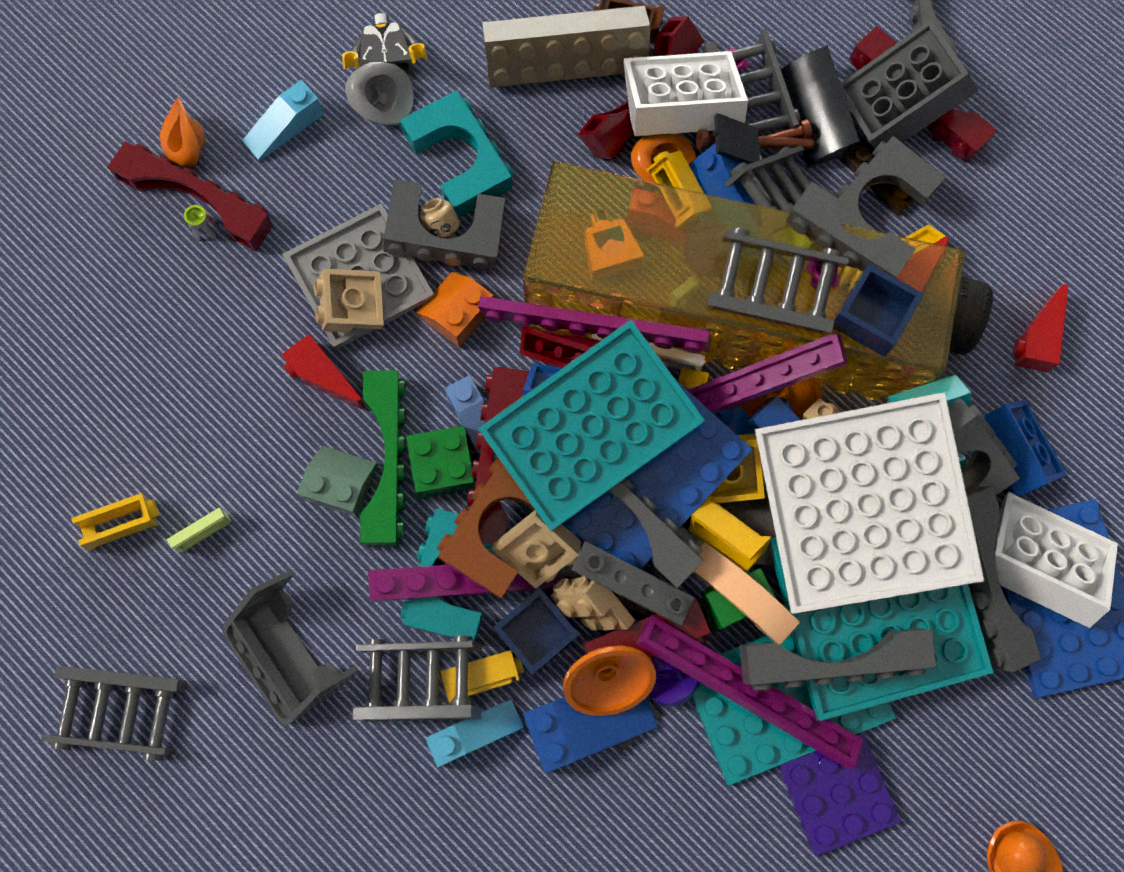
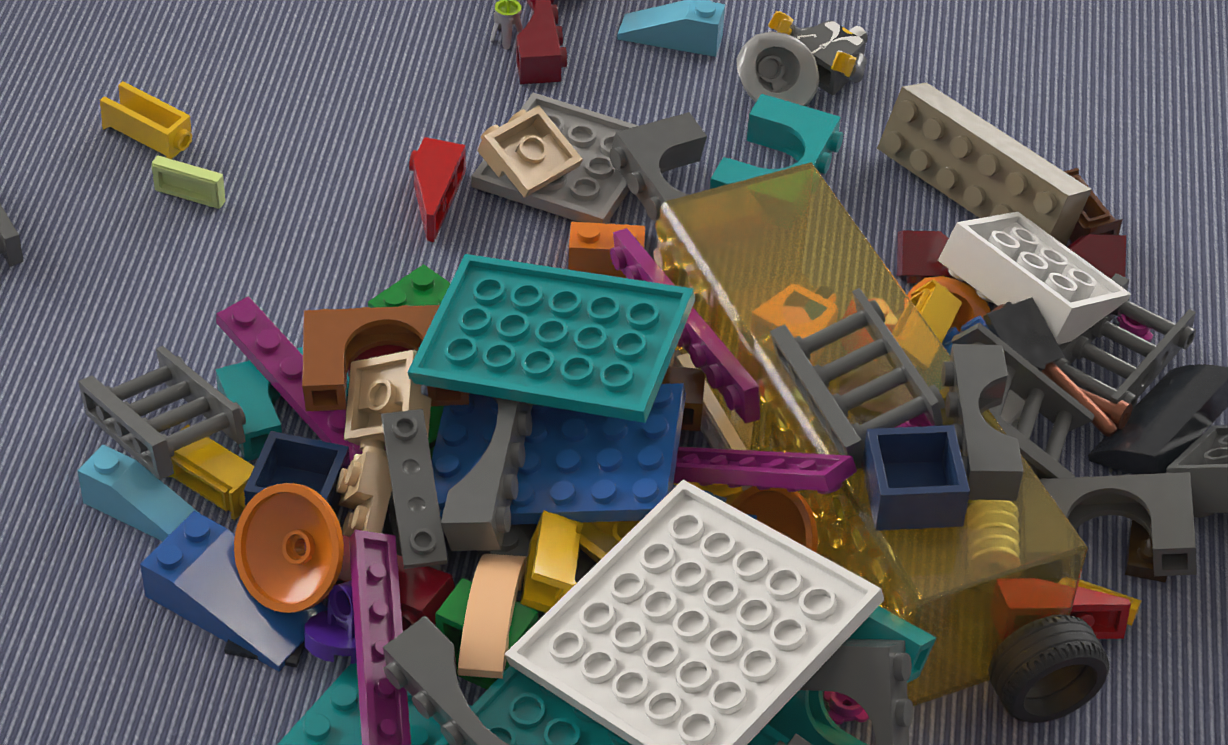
camera: 55 degrees right, 30 degrees down
dark grey windscreen [223,570,359,725] -> none
sand green slope [297,446,378,518] -> none
green arch [360,370,406,547] -> none
tan head [419,198,460,239] -> none

